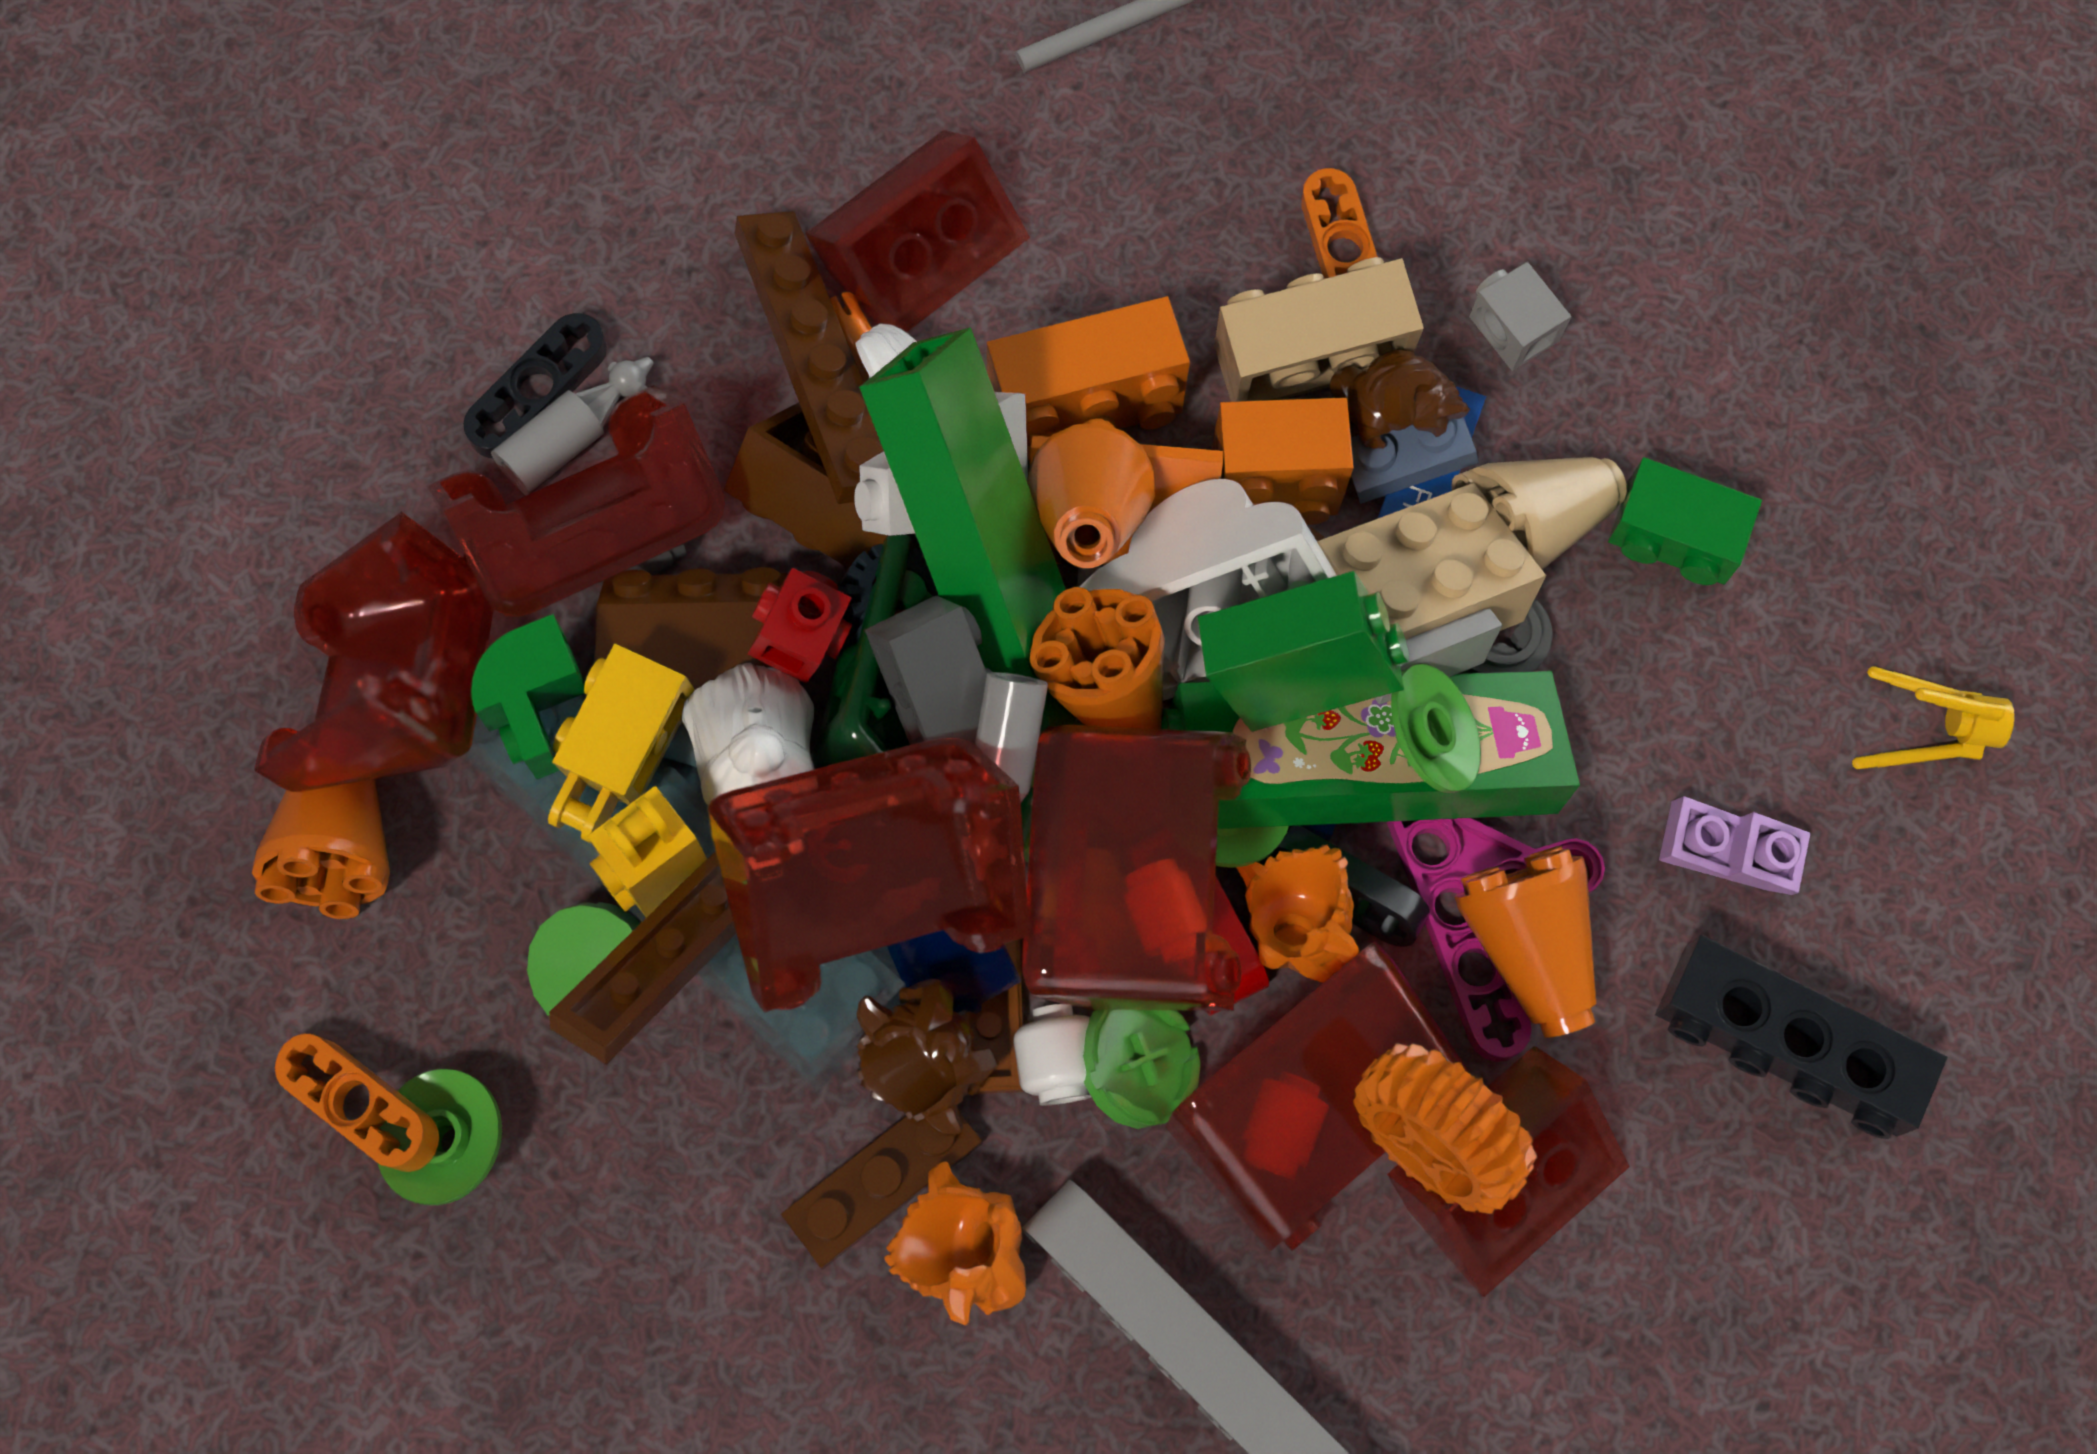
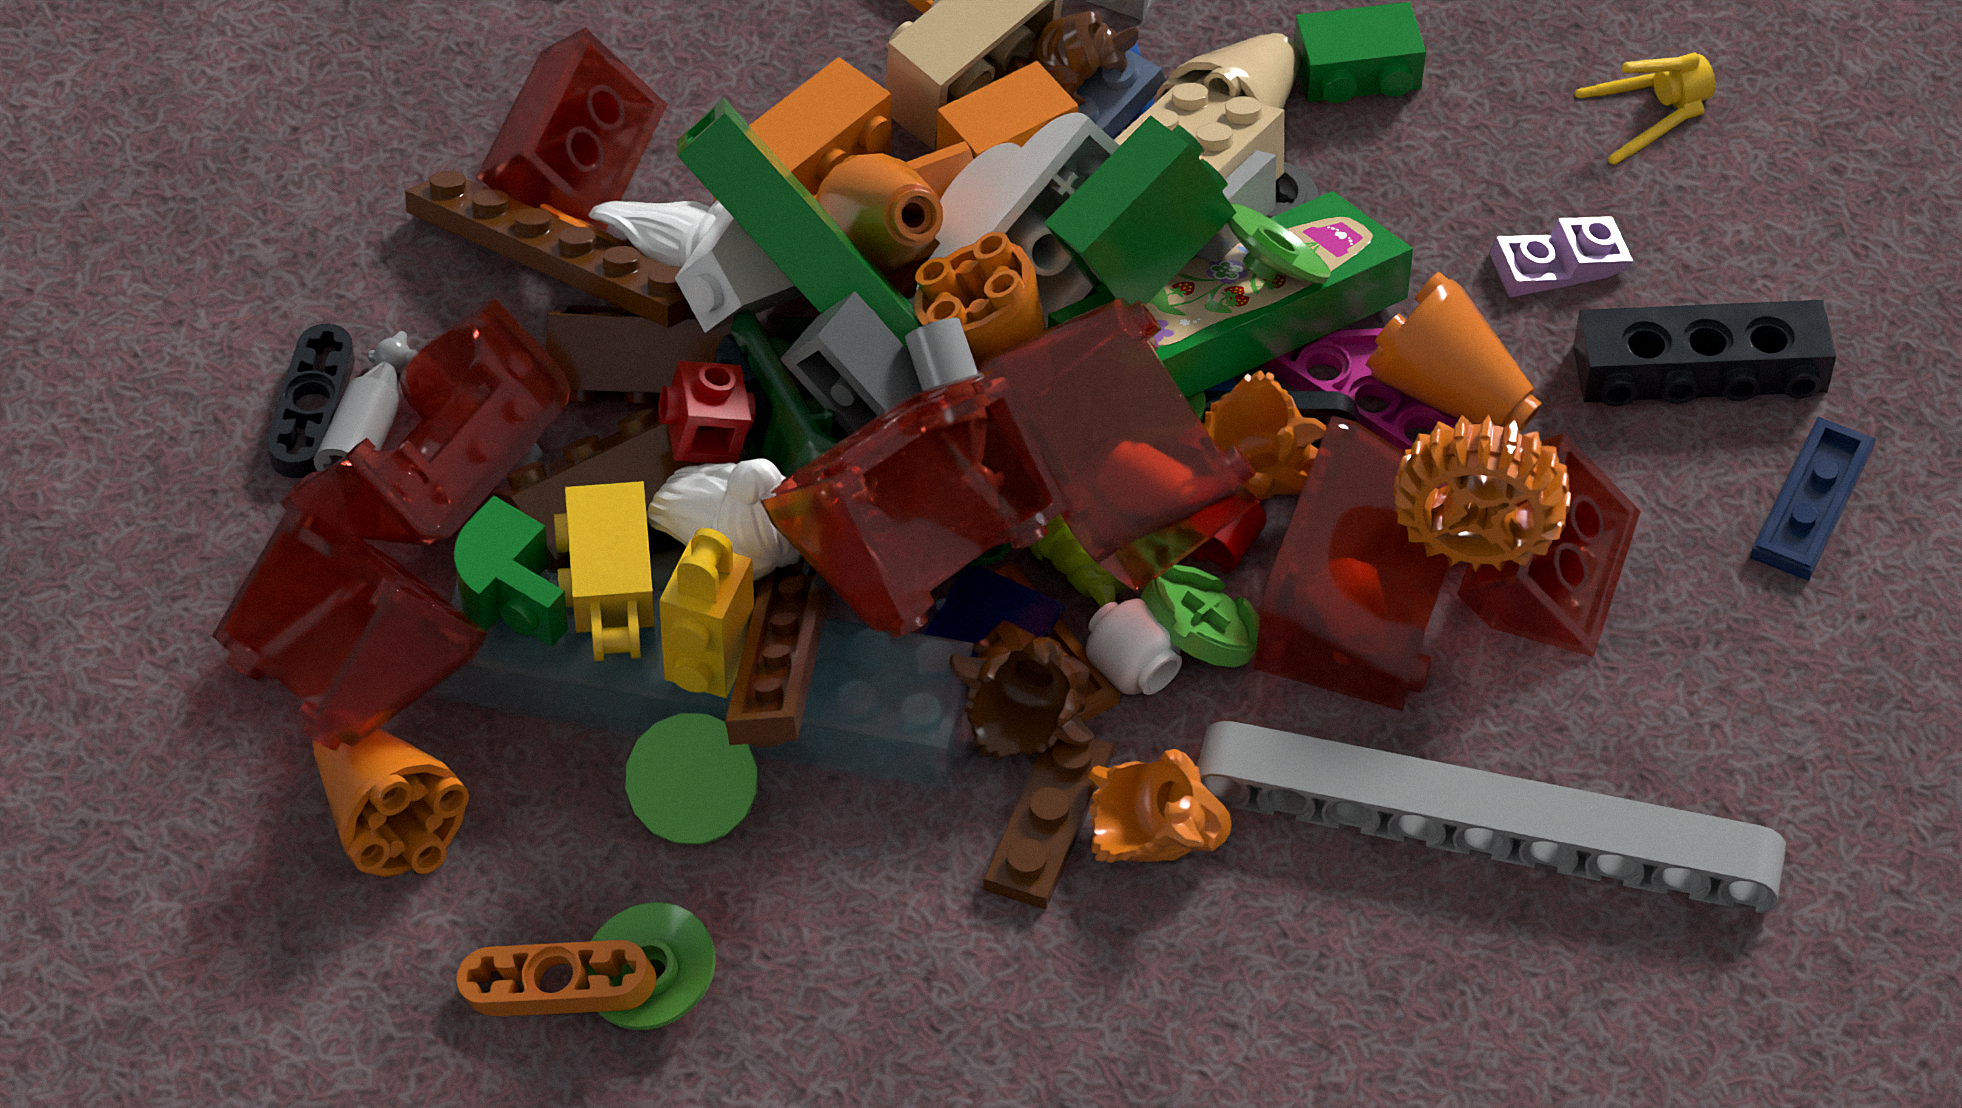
camera: 30 degrees left, 20 degrees down
none -> dark blue tile [1750,417,1876,581]

